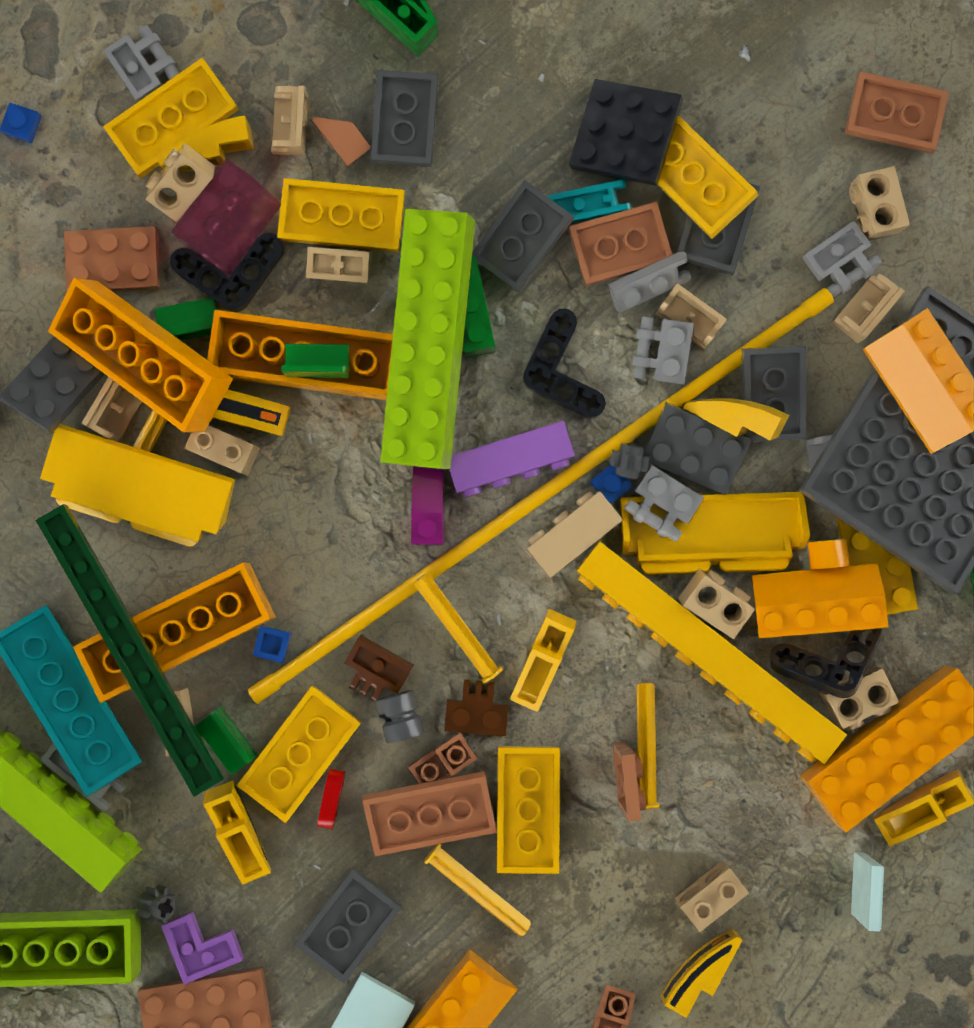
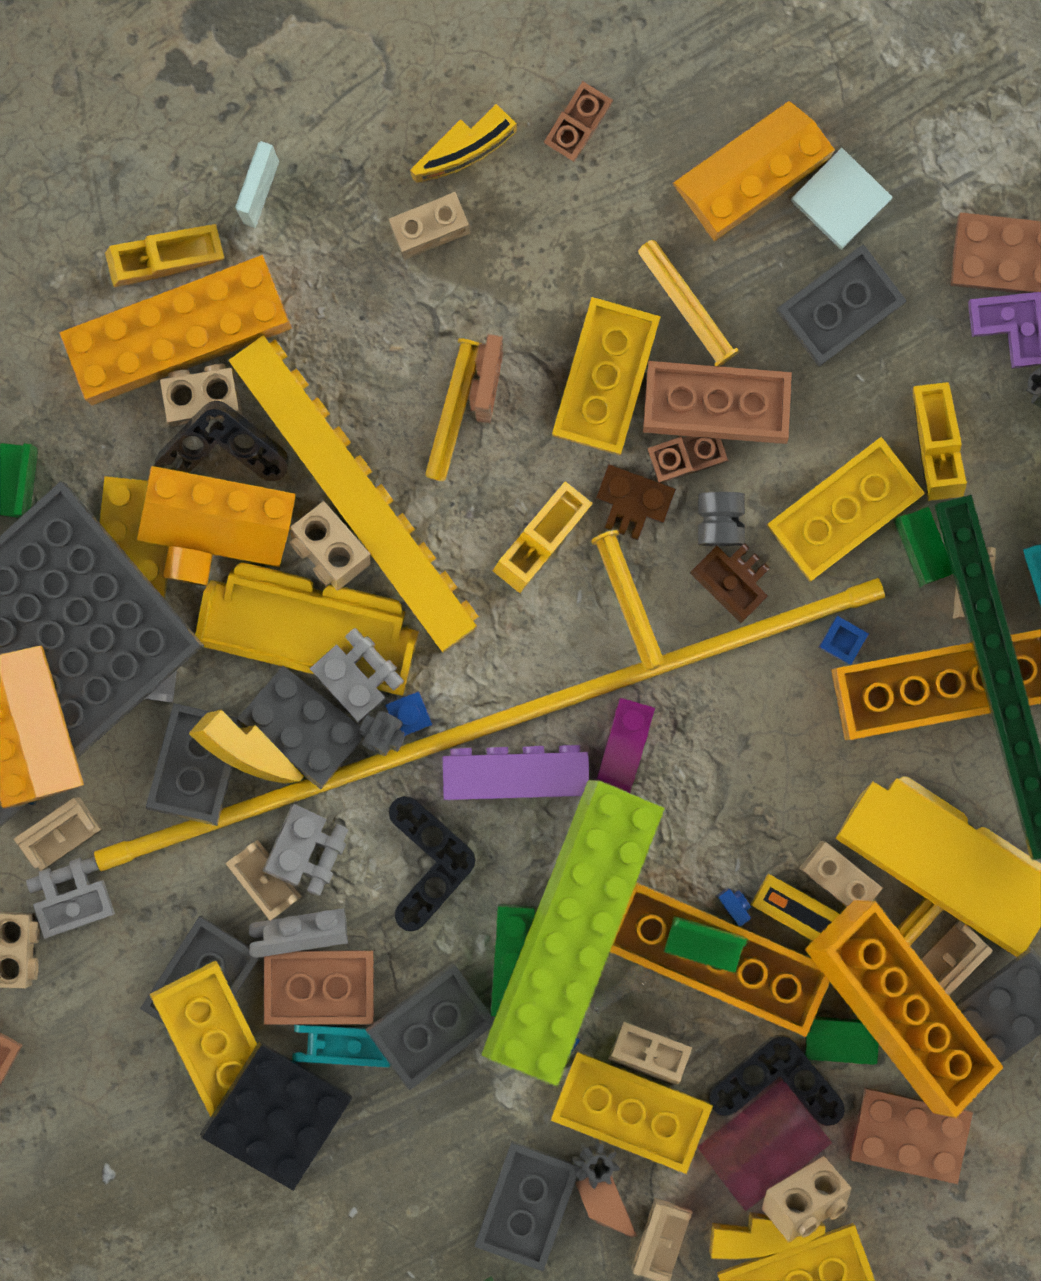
camera: 165 degrees left, 0 degrees up
red beam [317,769,345,830] -> none
tan brick [526,491,623,578] -> none
none -> dark grey gear [572,1139,620,1189]
none -> blue plate [716,887,751,927]

